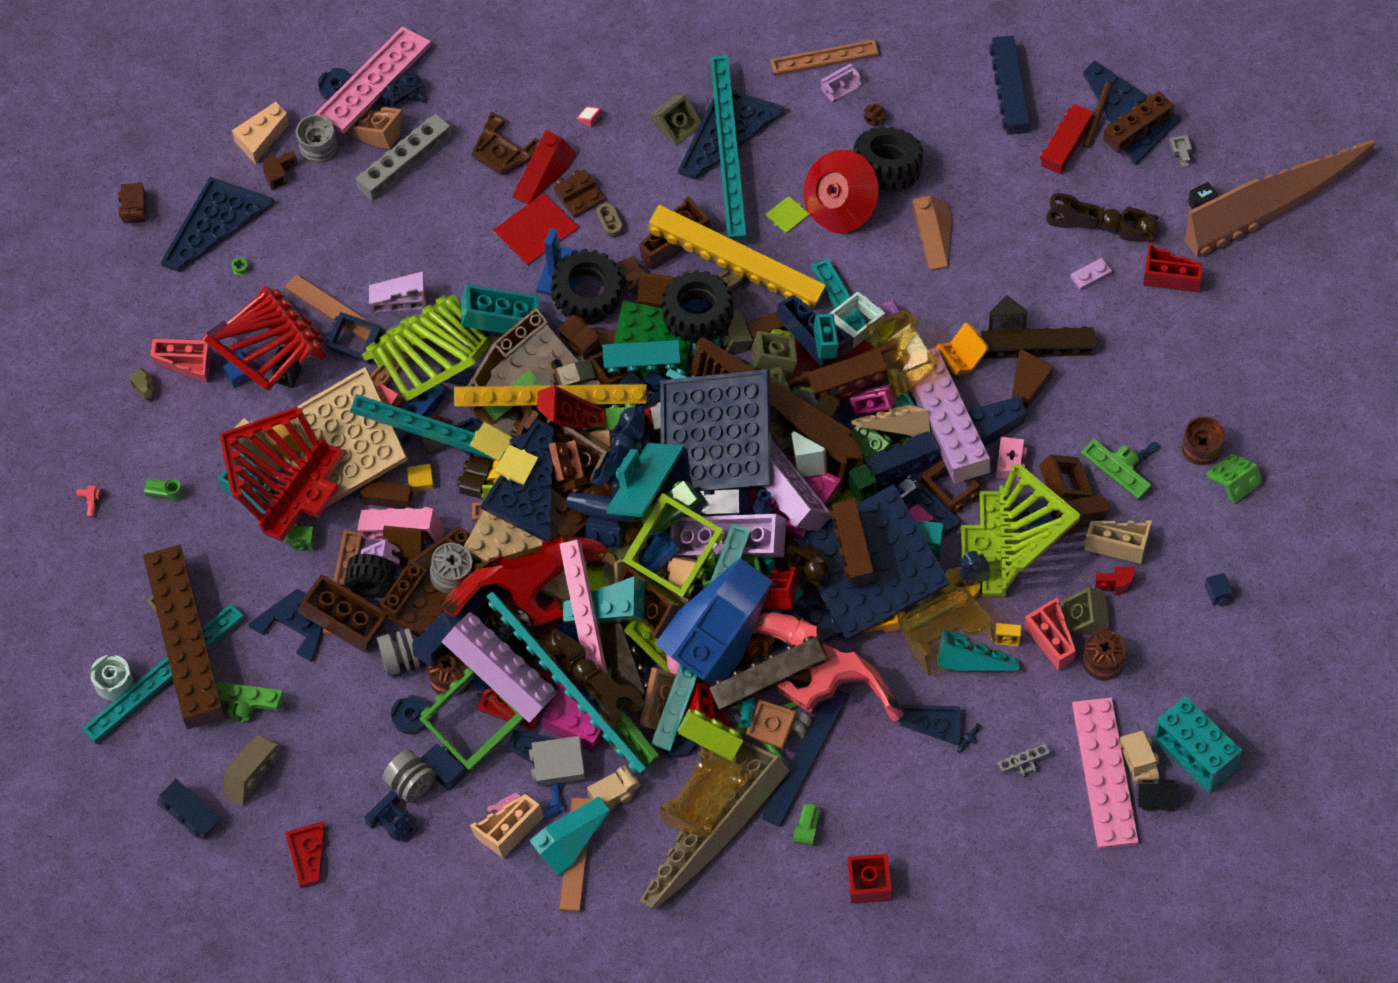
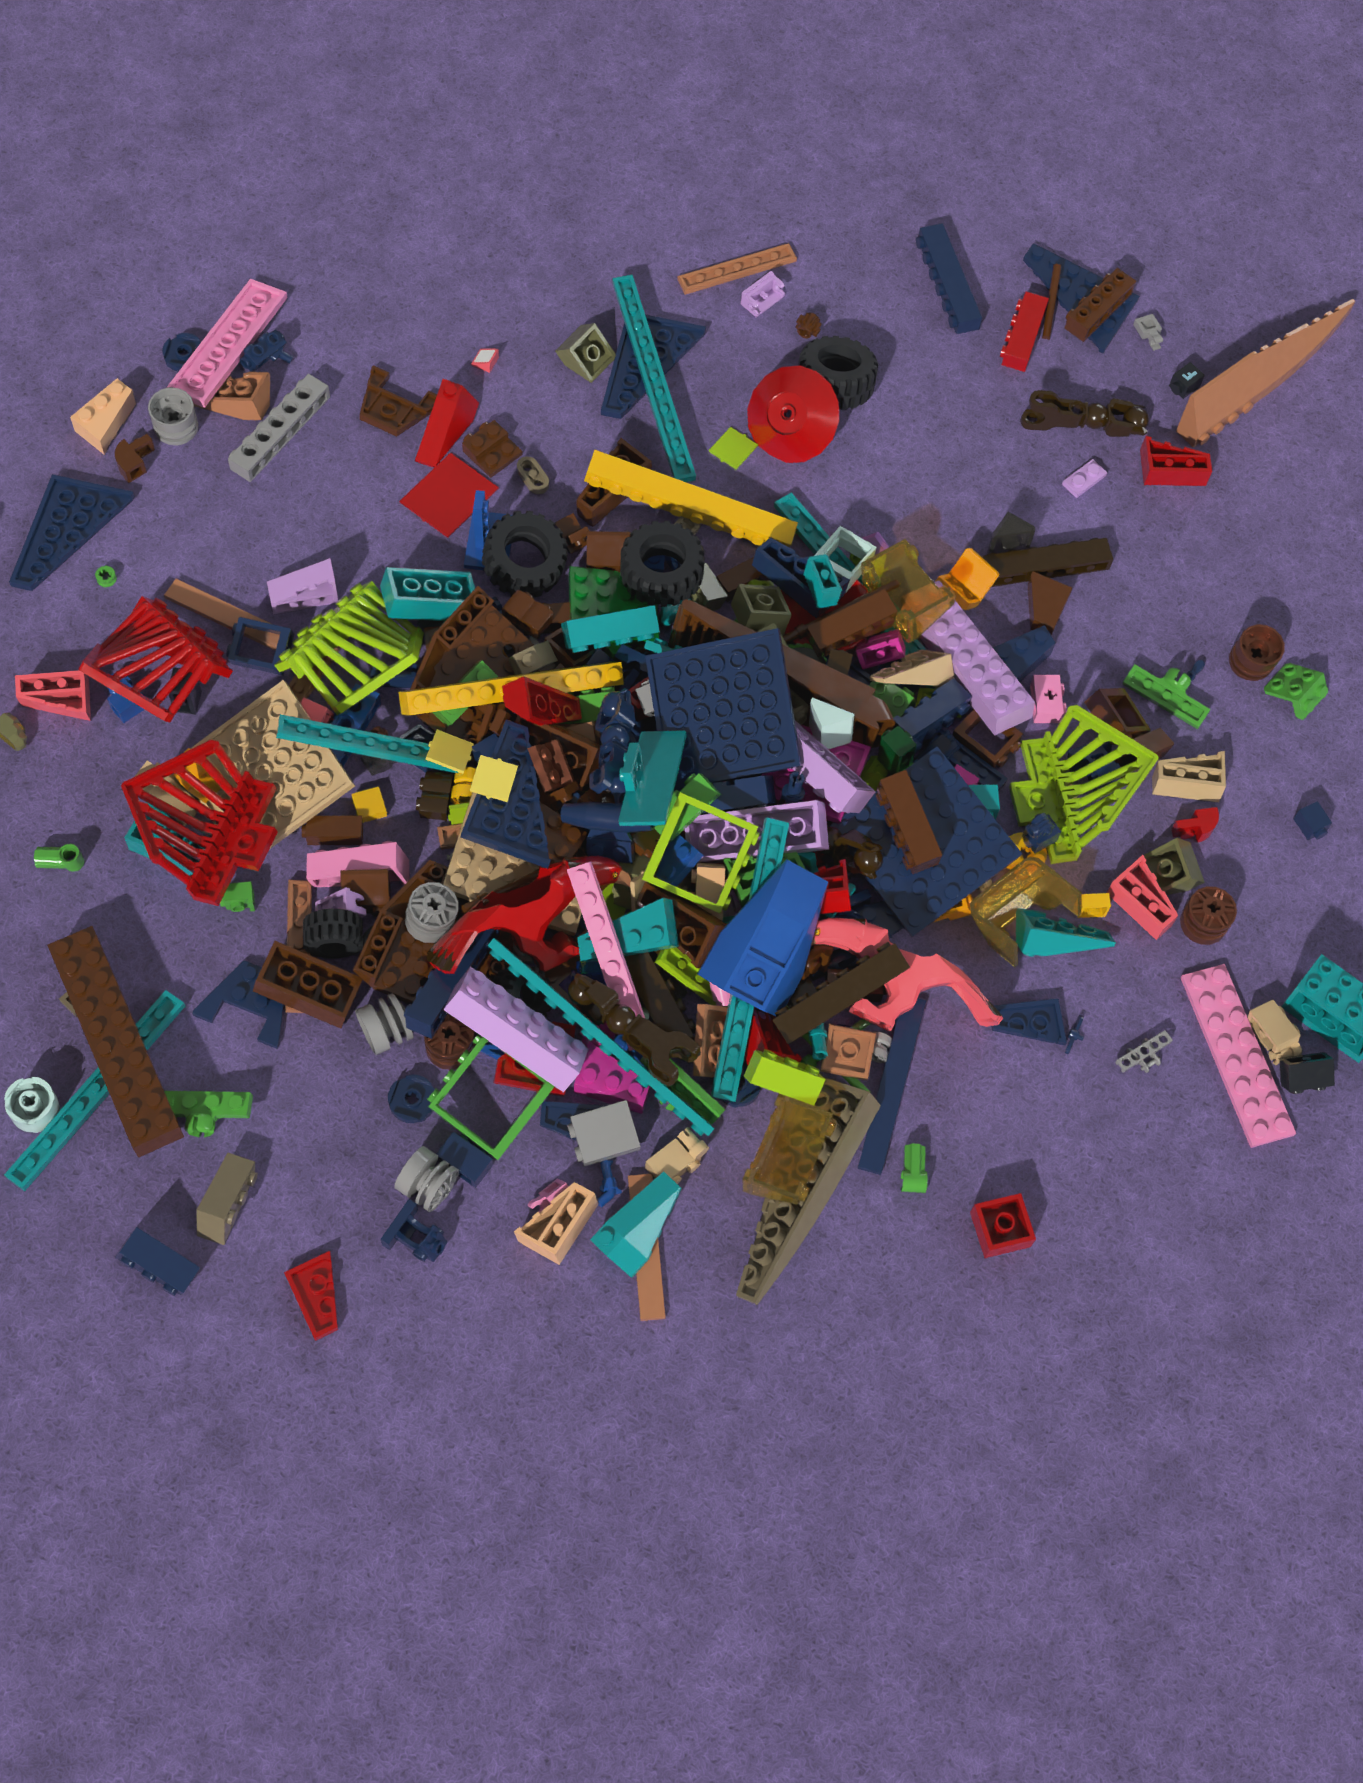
camera: 20 degrees left, 5 degrees up
nougat wedge [912,196,952,271] -> none

